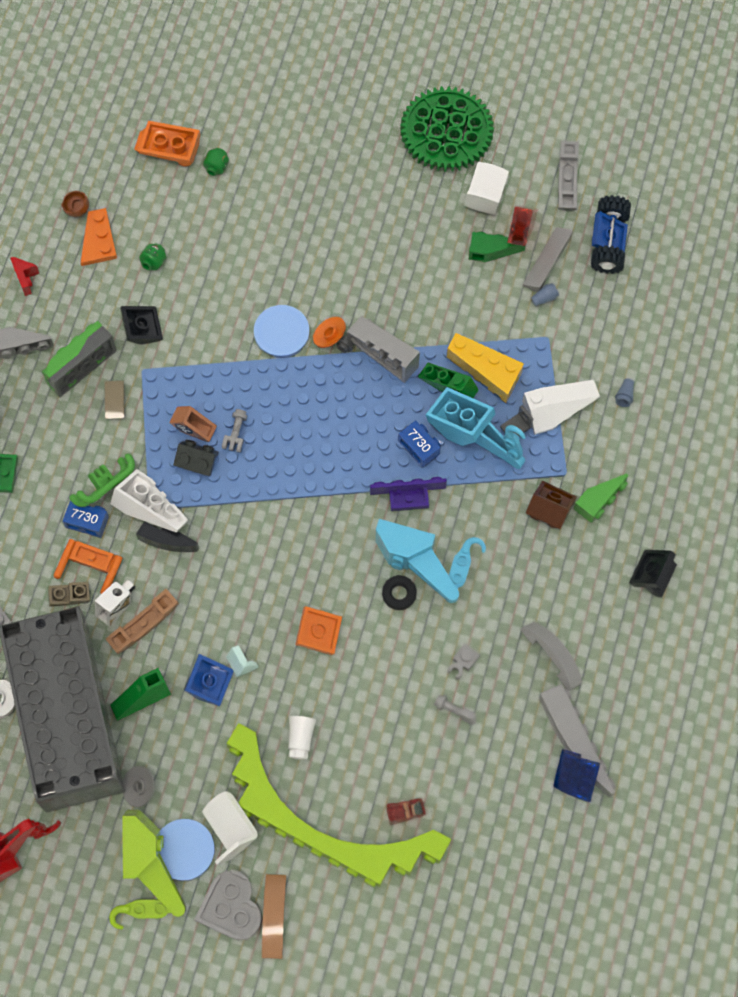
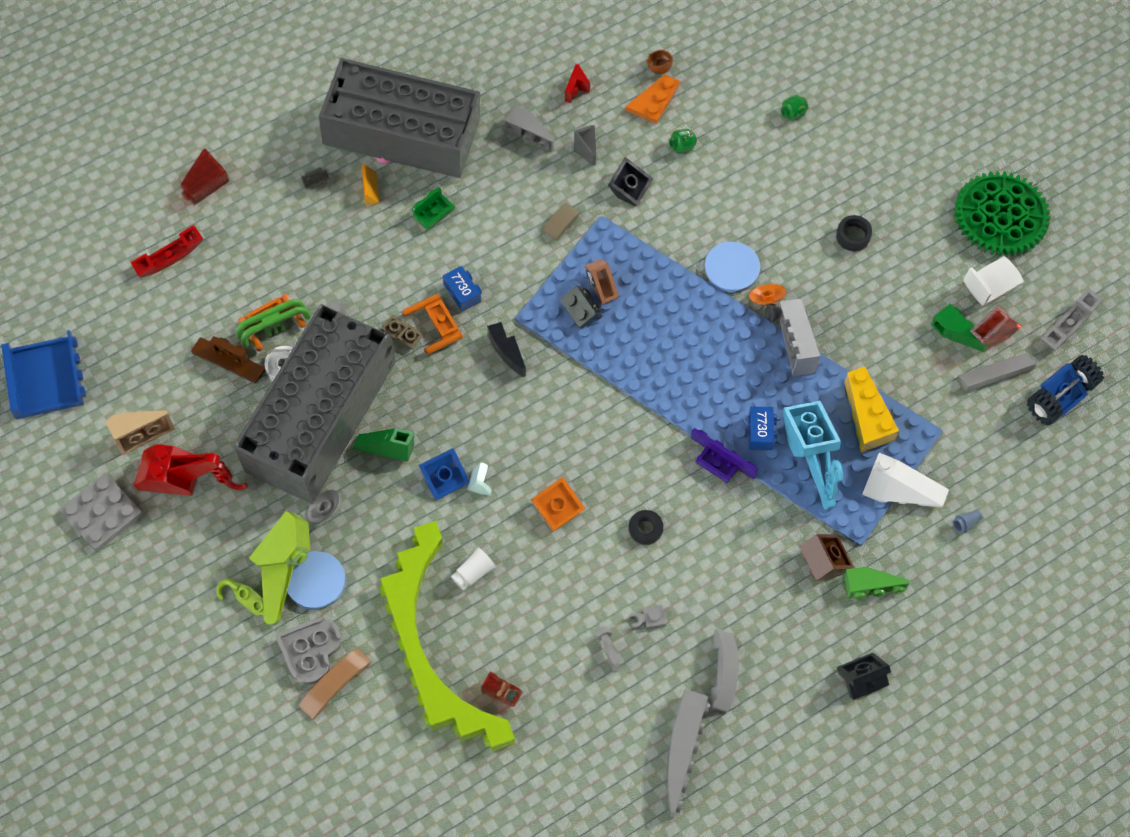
camera: 40 degrees right, 5 degrees down
dark grey piece [42,321,117,398] -> none
bright green piece [69,453,135,507] -> none
white torso [95,580,135,627] -> none
medium nougat slope [105,589,179,654] -> none
white wedge [110,469,188,533] -> none
orange slope [134,120,200,166] -> none
white piece [202,791,258,865] -> none
light grey hinge [222,409,247,452] -> none
medium azure slope [375,519,486,603] -> none
green slope [418,362,479,398] -> none
dark grey bracket [500,405,534,436] -> none
sand blue cone [530,283,559,307] -> none
clear blue slope [553,749,601,802] -> none
none -> dark grey slope [574,125,596,165]
none -> black tyre [836,215,872,252]

